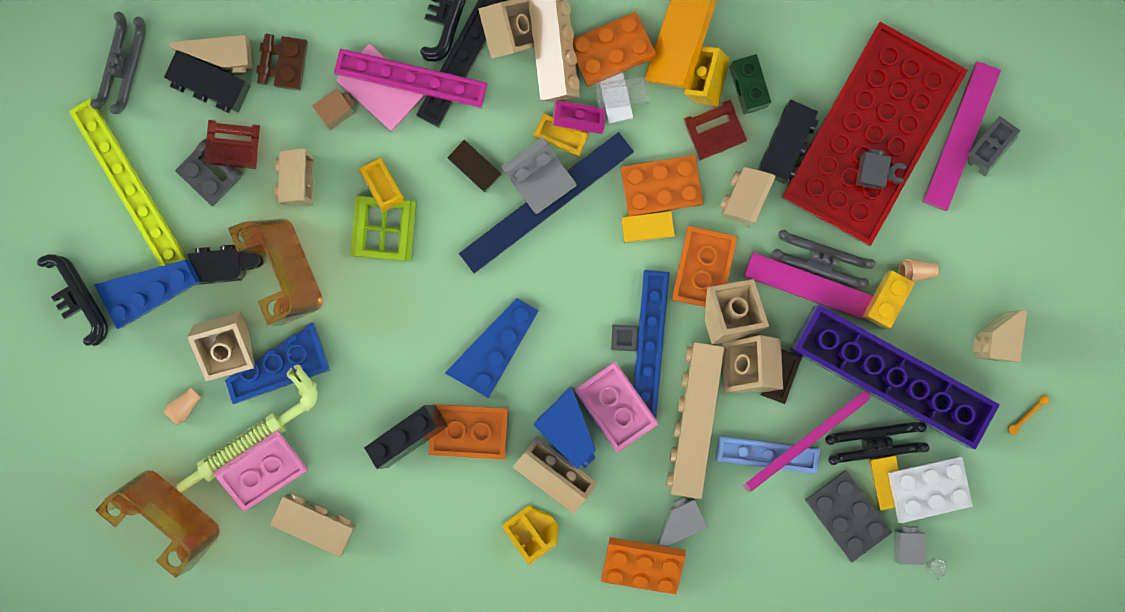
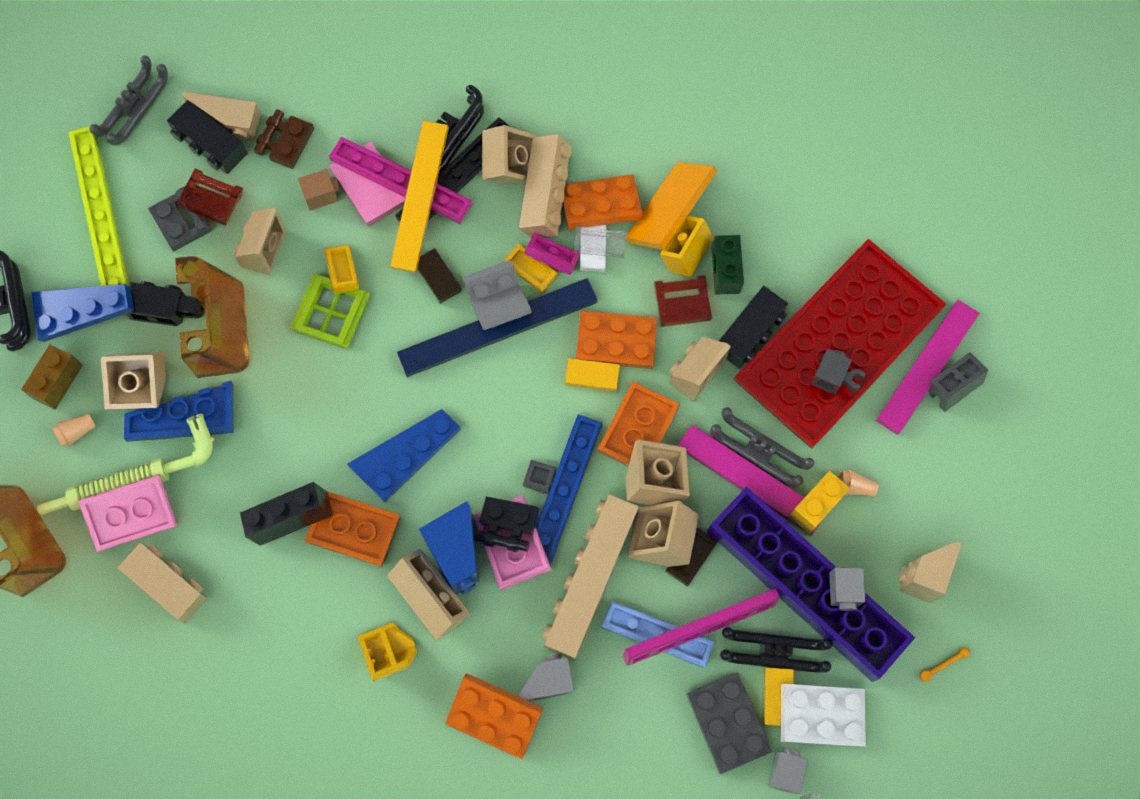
camera: 10 degrees right, 15 degrees down
none -> pearl gold brick [21,344,83,410]
none -> yellow tile [390,121,449,273]
none -> black plate [474,496,540,552]
none -> light grey brick [829,568,865,611]

